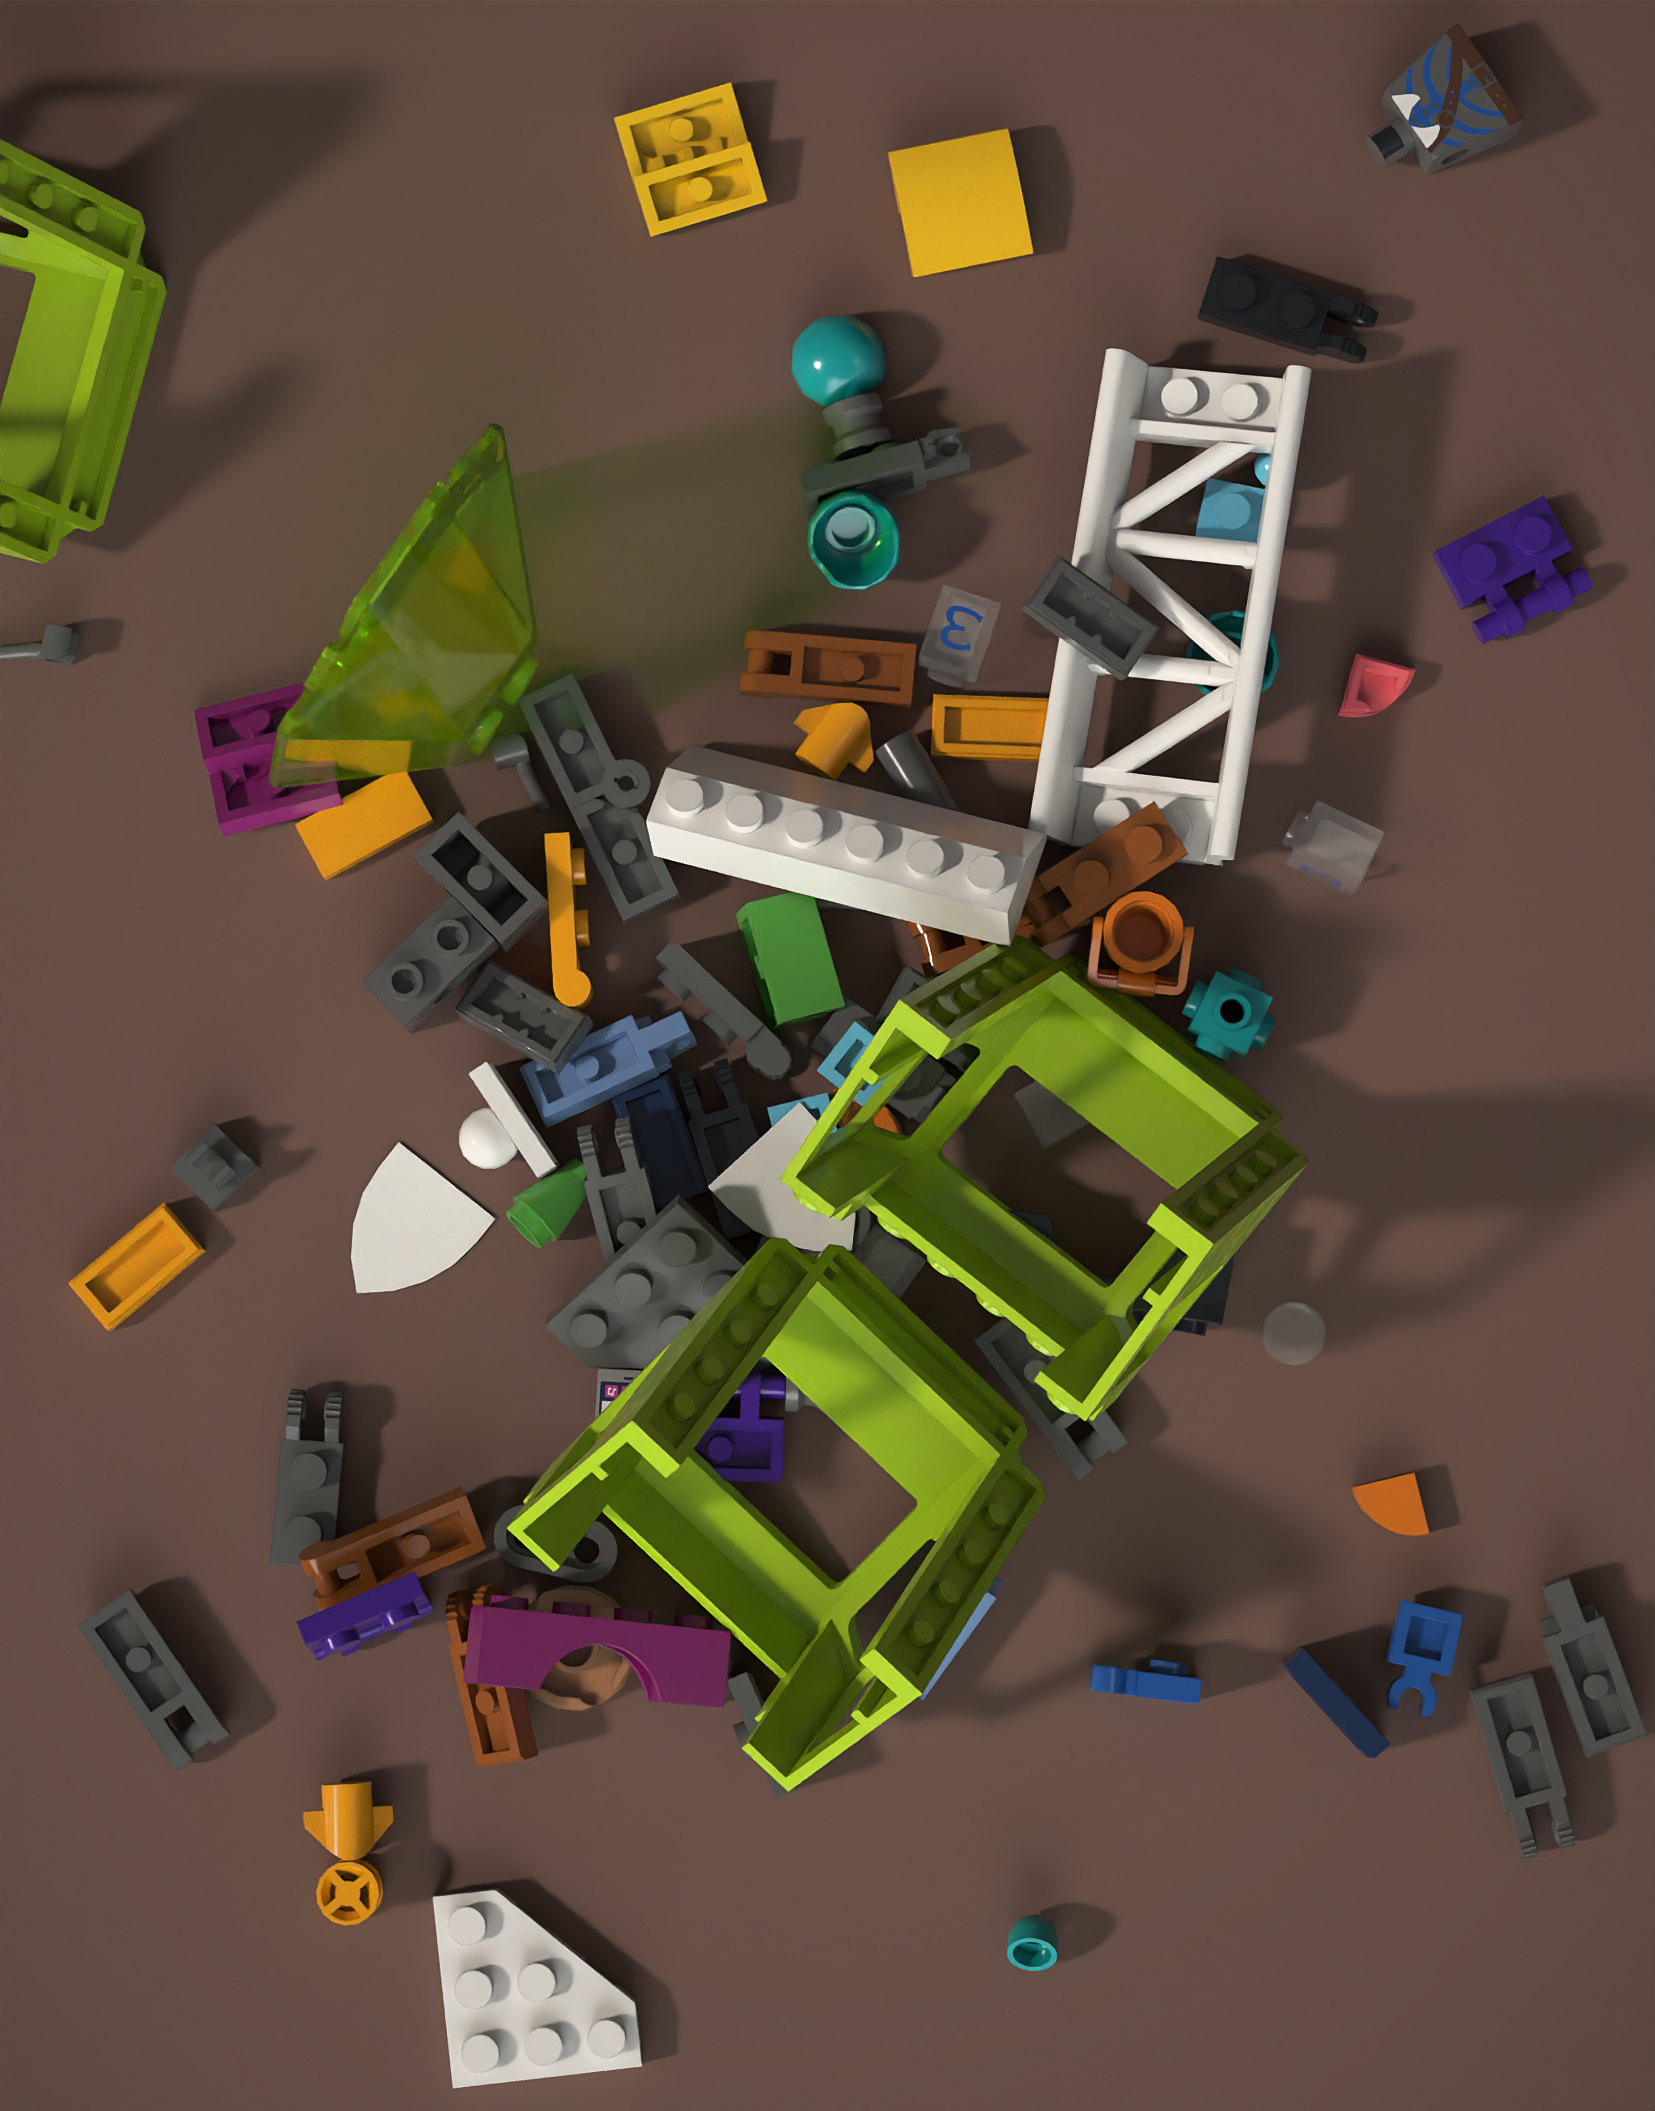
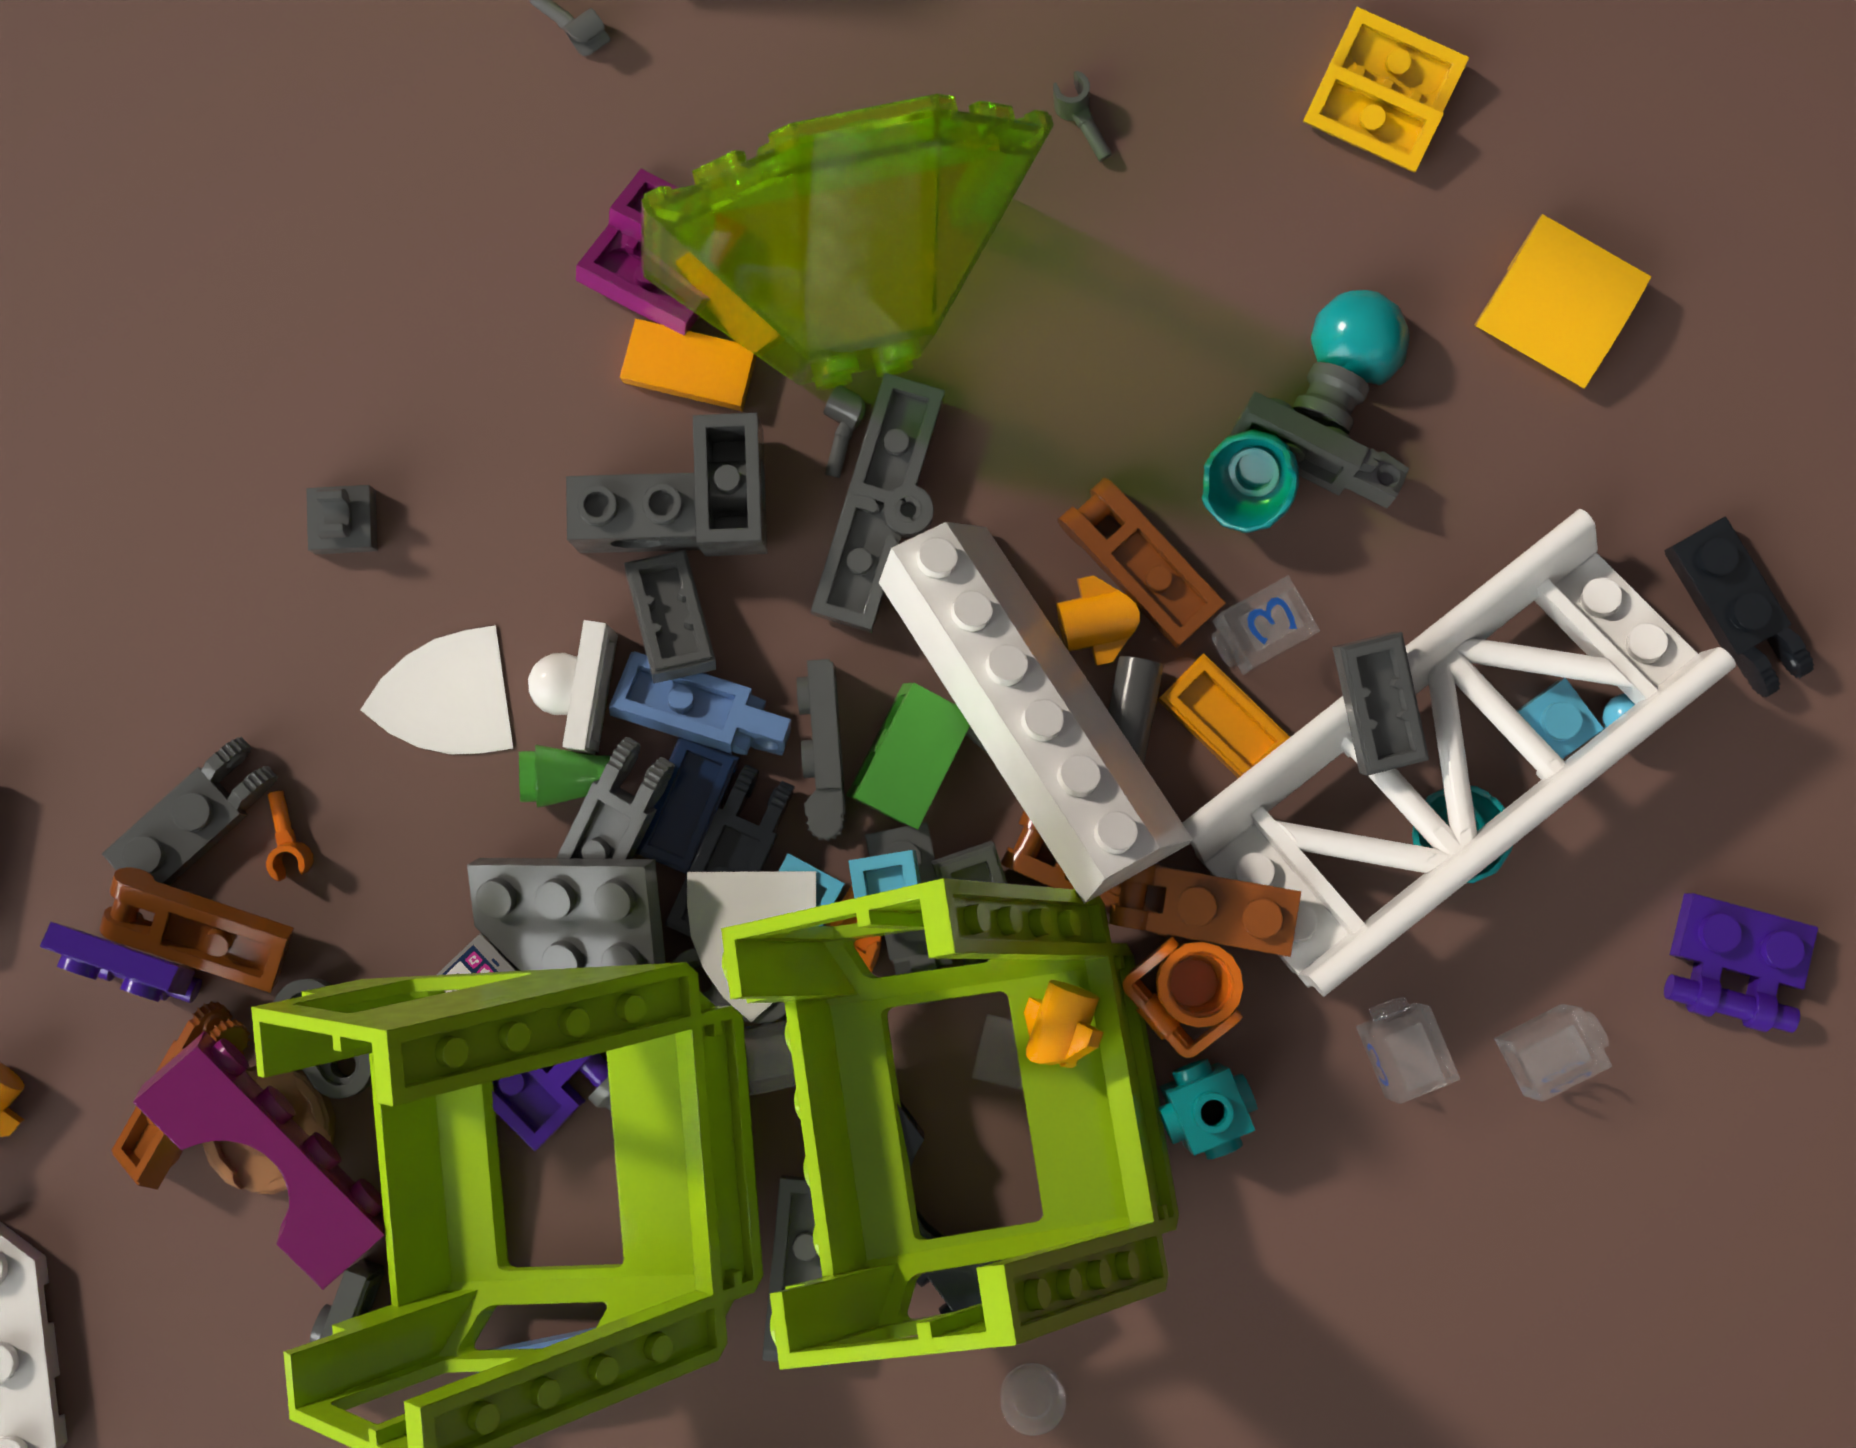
camera: 40 degrees right, 0 degrees up
light orange tile [68,1203,206,1331] -> none
light orange plate [544,832,594,1011] -> none
coral tile [1338,653,1415,718] -> none
none -> orange hand [266,791,314,881]
none -> light orange piece [1024,980,1104,1068]
none -> dark grey hand [1053,71,1112,162]
none -> clear brick [1494,1004,1612,1102]

